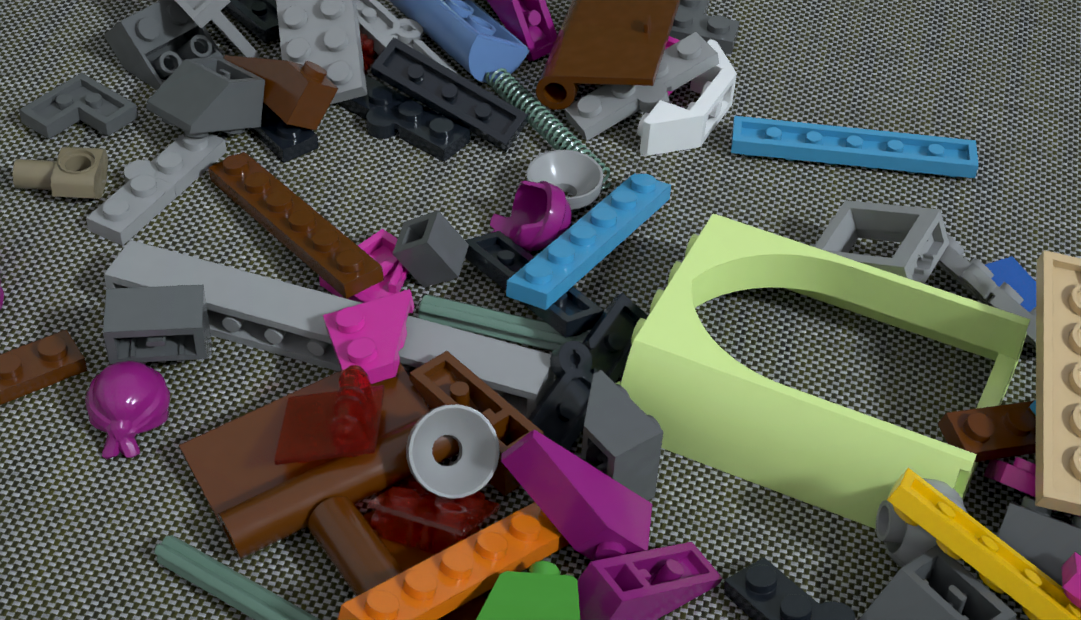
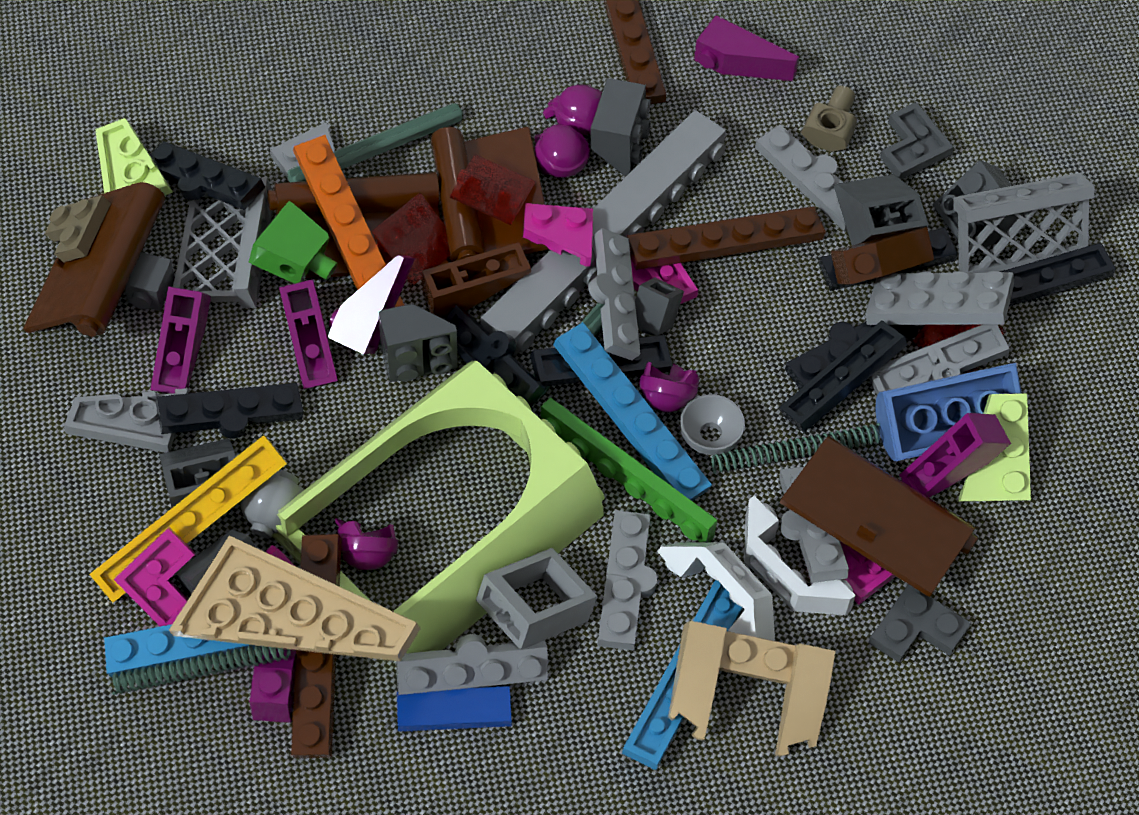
camera: 110 degrees right, 15 degrees up
light grey piece [406,404,500,498] -> none
none -> magenta hat [335,518,398,571]
none -> magenta hat [534,124,590,177]
none -> bright green plate [541,397,717,542]
none -> light grey hinge [588,228,640,361]
none -> light grey hinge [597,510,657,651]
none -> white slope [657,542,775,641]
none -> tan wedge [668,621,836,757]

